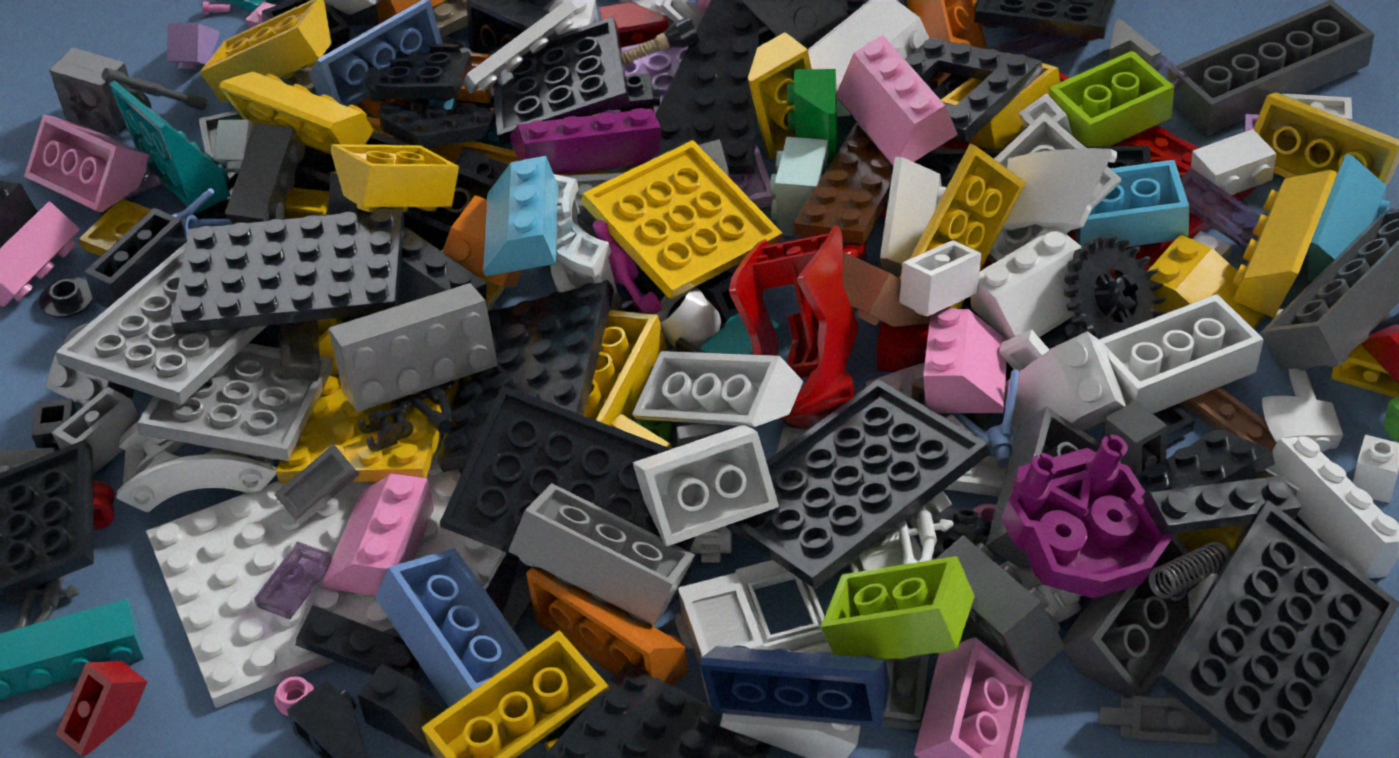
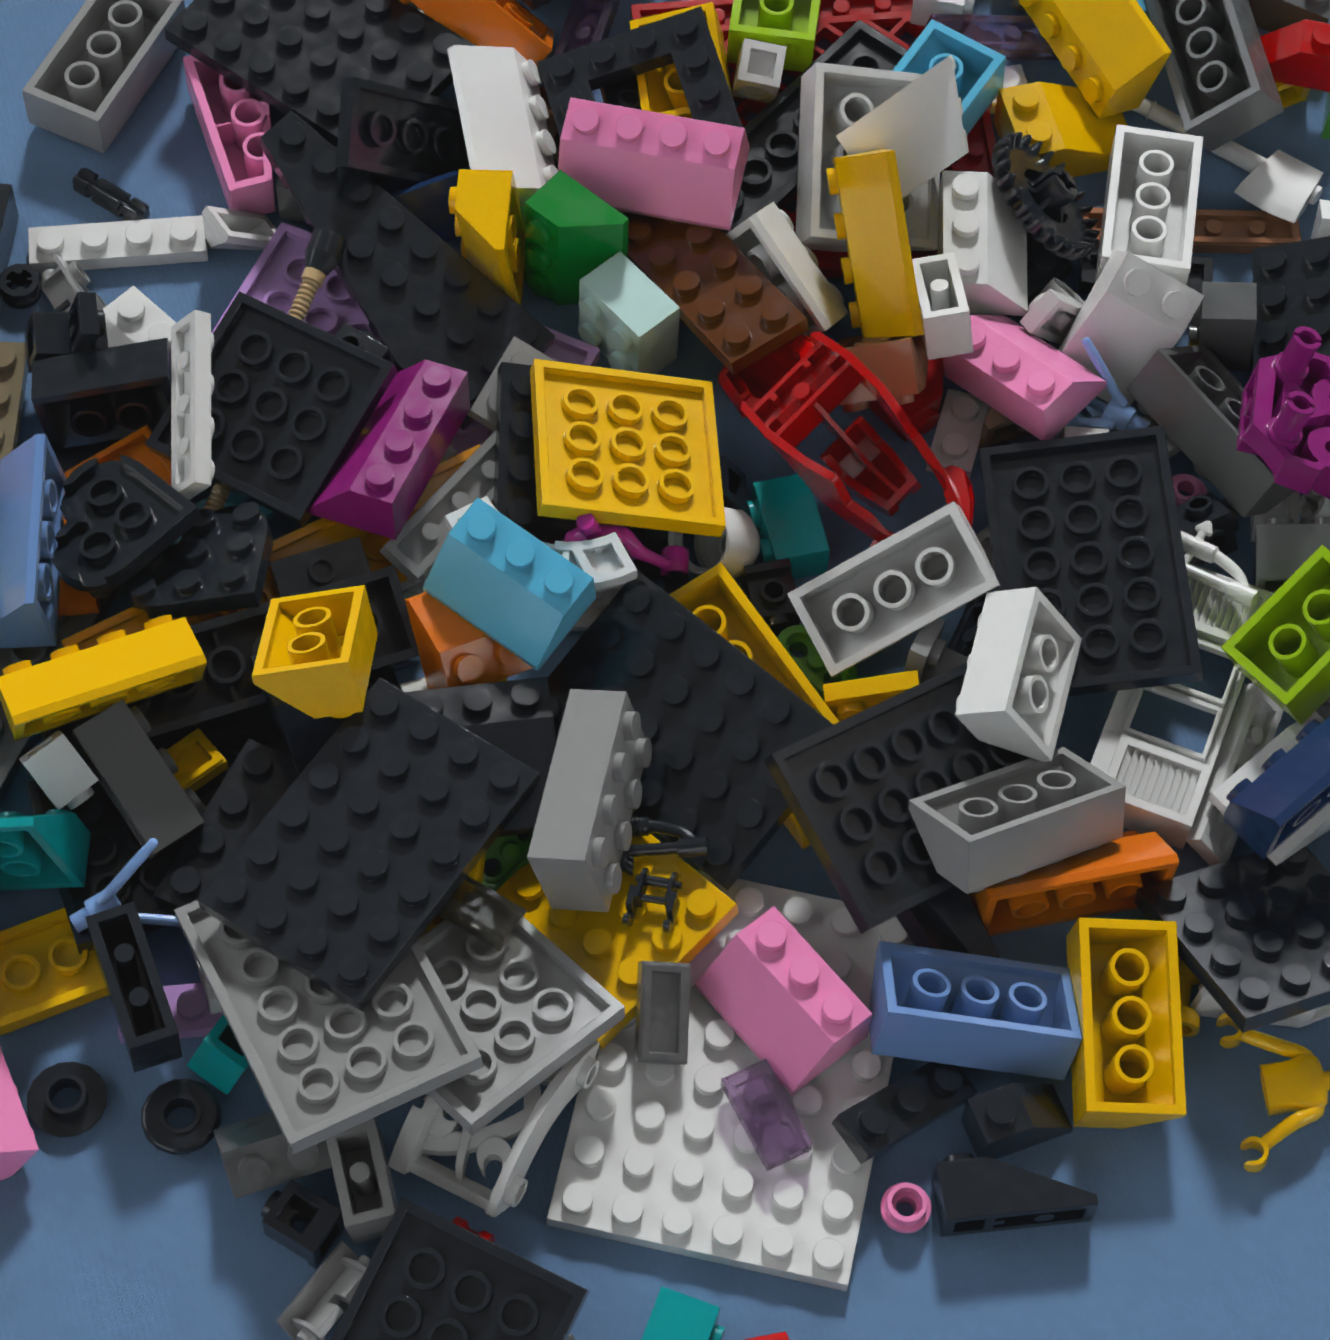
camera: 60 degrees left, 15 degrees up
slope [599,2,669,48] -> none

